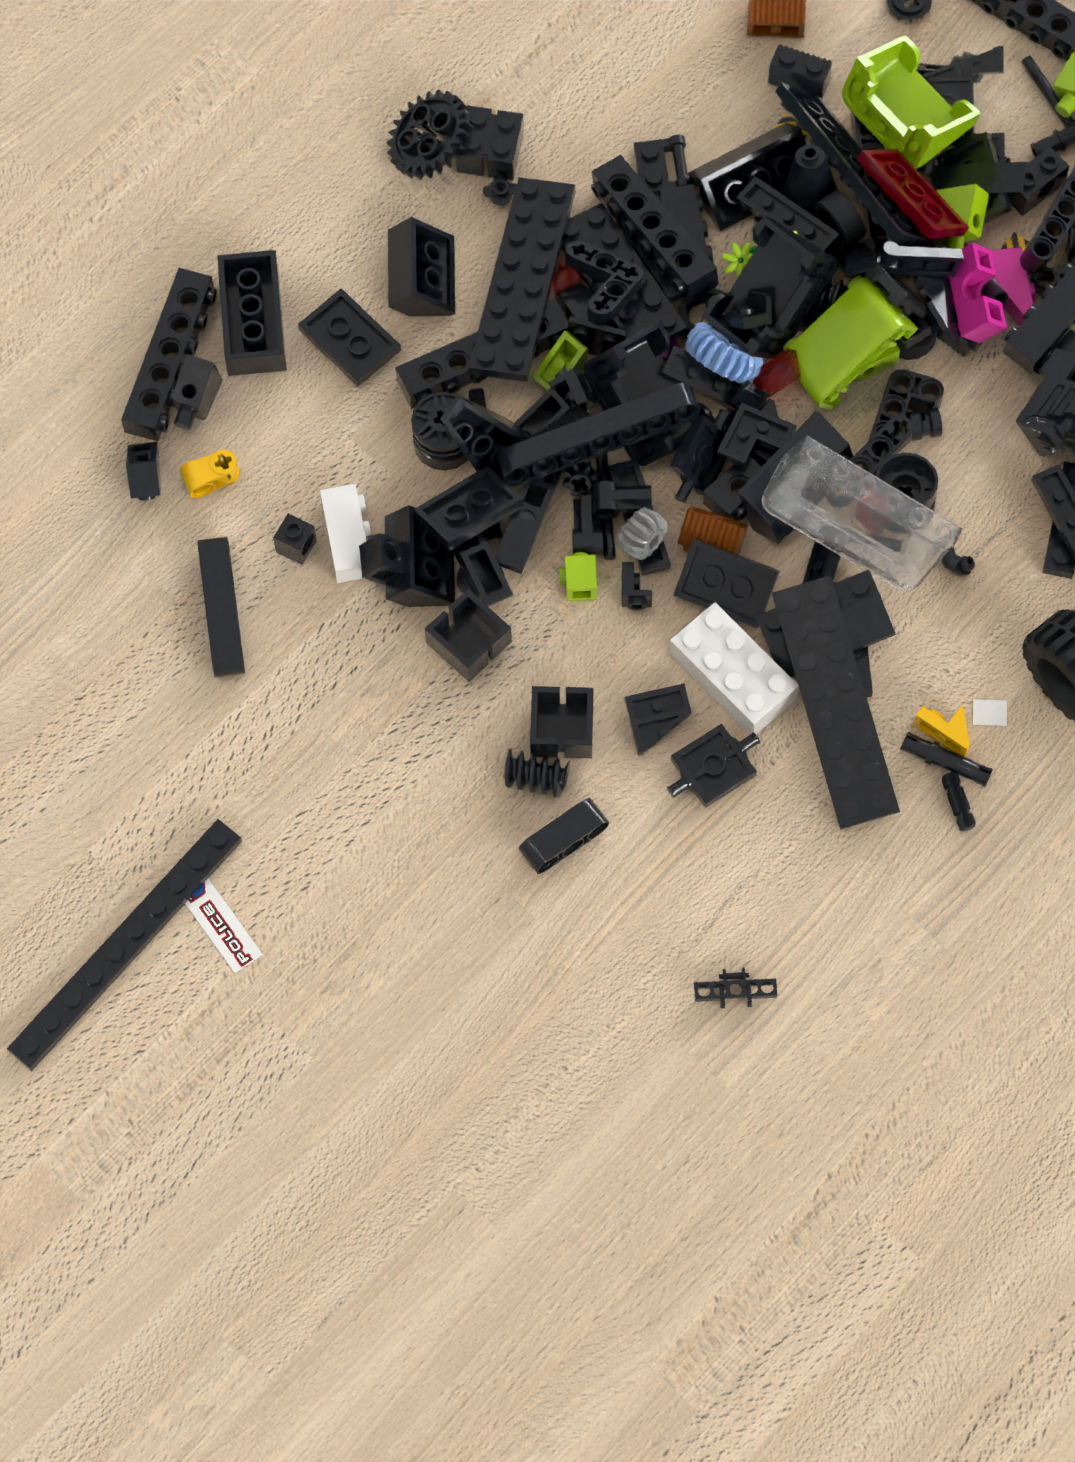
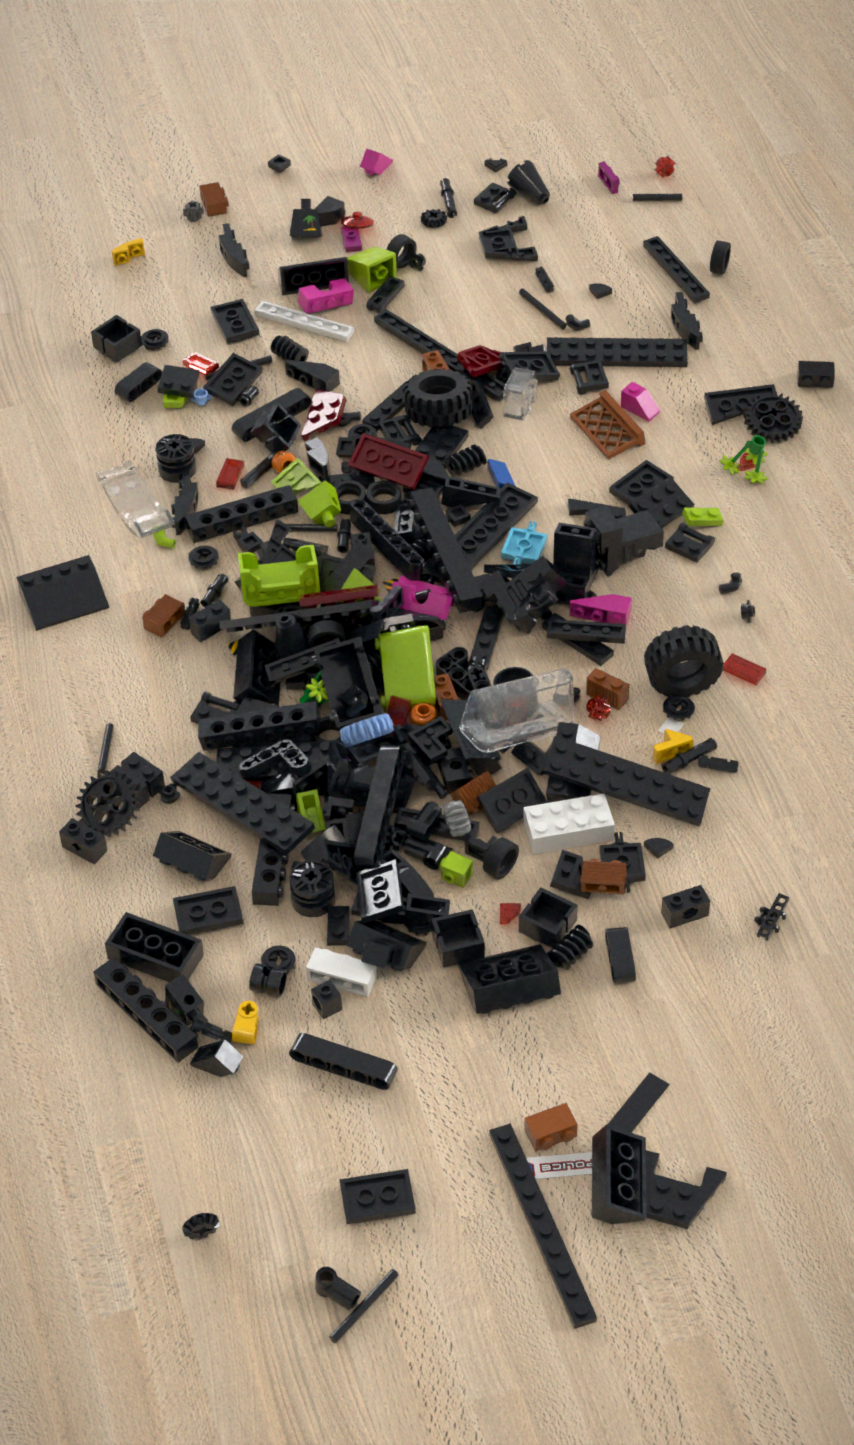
camera: 60 degrees left, 20 degrees down
none -> black brick [59,818,107,865]
none -> black bar [97,723,114,774]
none -> black axle [180,597,200,630]
none -> black axle [191,1018,232,1043]
none -> black pin [200,573,229,608]
none -> black plate [233,526,263,553]
none -> black wheel [249,963,287,997]
none -> black gear [261,945,296,974]
none -> black plate [283,538,329,556]
none -> black slope [300,825,347,862]
none -> black plate [327,906,350,946]
none -> black plate [339,1169,416,1224]
none -> orange head [410,703,436,726]
none -> dark orange brick [434,673,458,720]
none -> black slope [458,944,561,1014]
none -> black plate [470,606,504,670]
none -> black tyre [483,837,519,879]
none -> clear red tile [500,903,521,925]
none -> dark orange brick [524,1103,578,1152]
none -> dark orange brick [581,859,627,895]
none -> dark orange brick [586,668,630,710]
none -> clear red gear [586,695,611,721]
none -> black slope [592,1124,647,1224]
none -> black sticker [607,1072,670,1133]
none -> black tile [644,838,674,859]
none -> black wing [646,1150,727,1229]
none -> black brick [661,885,710,929]
none -> black gear [663,695,695,721]

